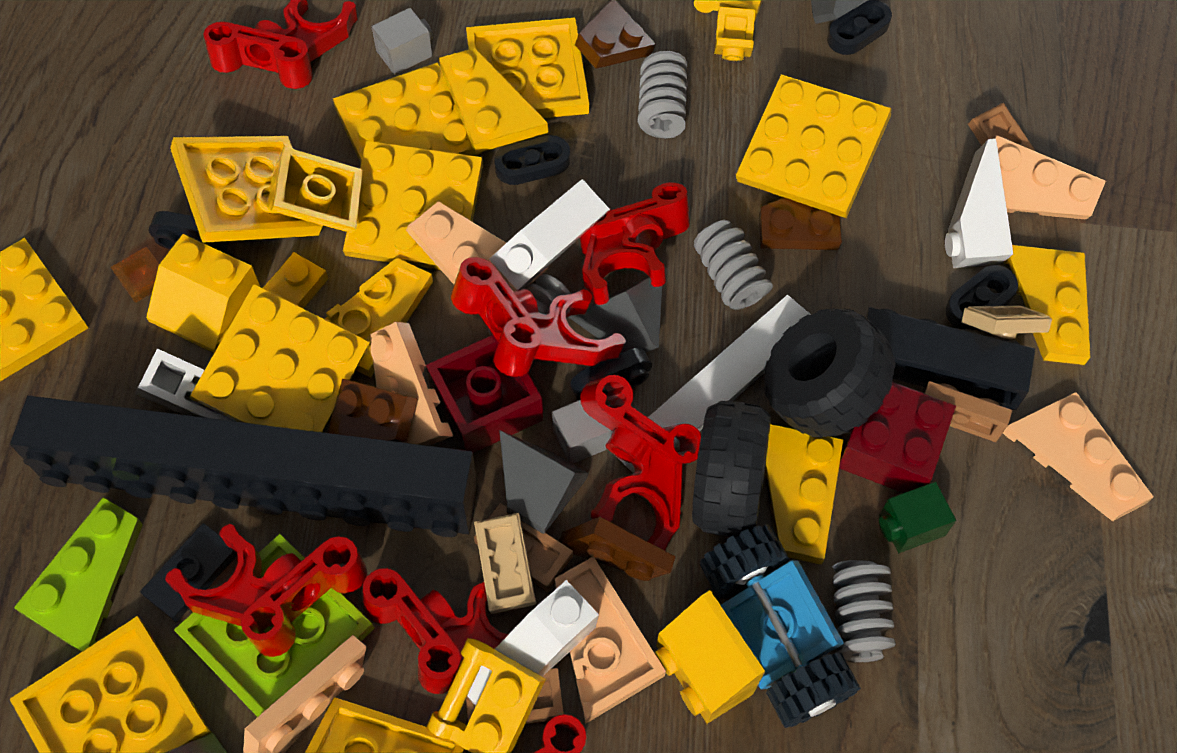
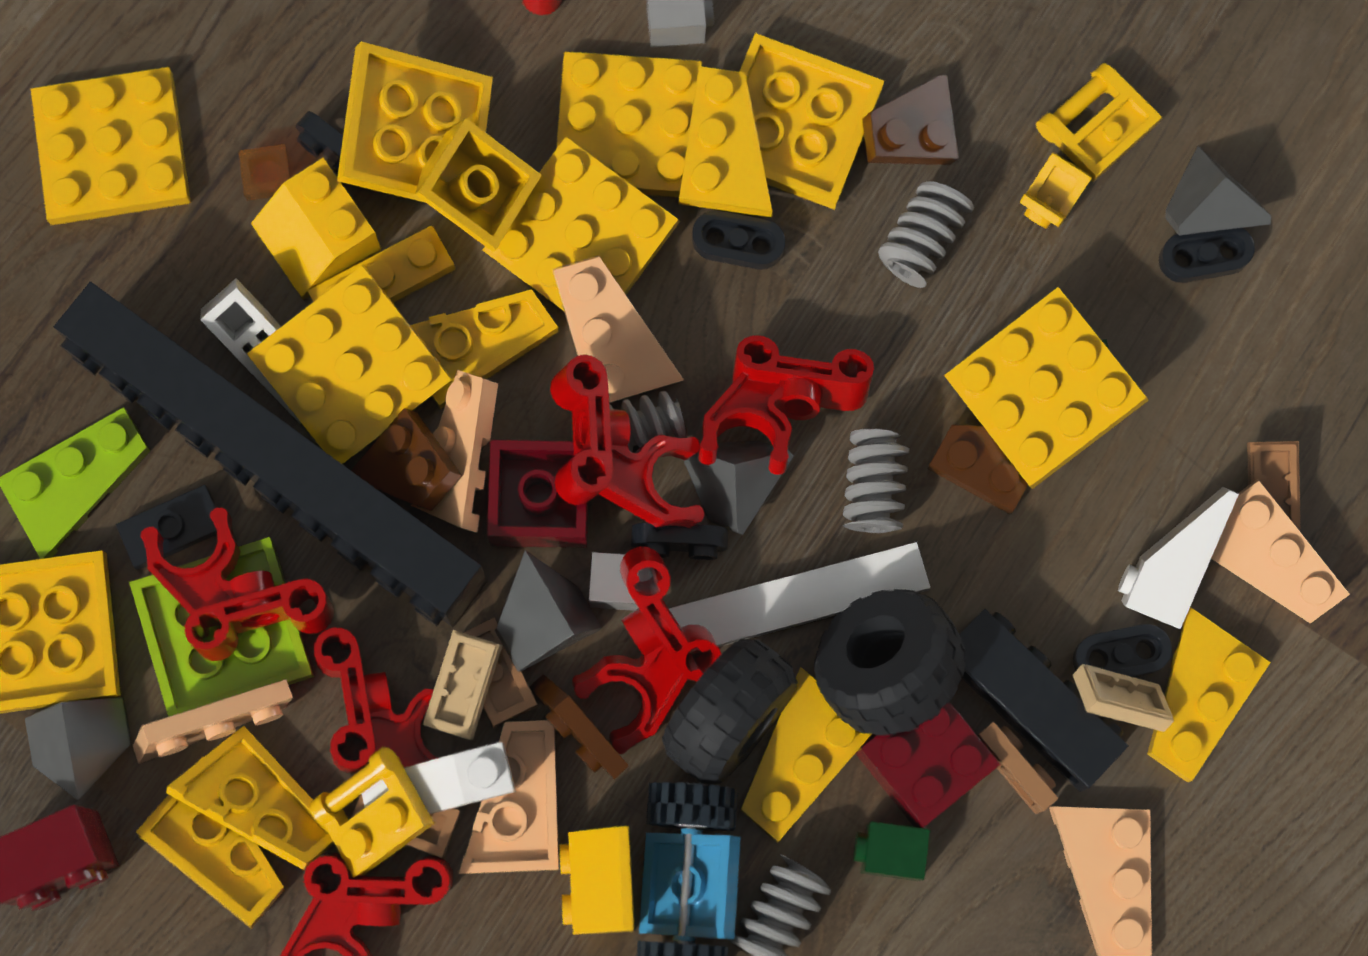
camera: 25 degrees right, 15 degrees up
white slope [489,179,610,290] -> none

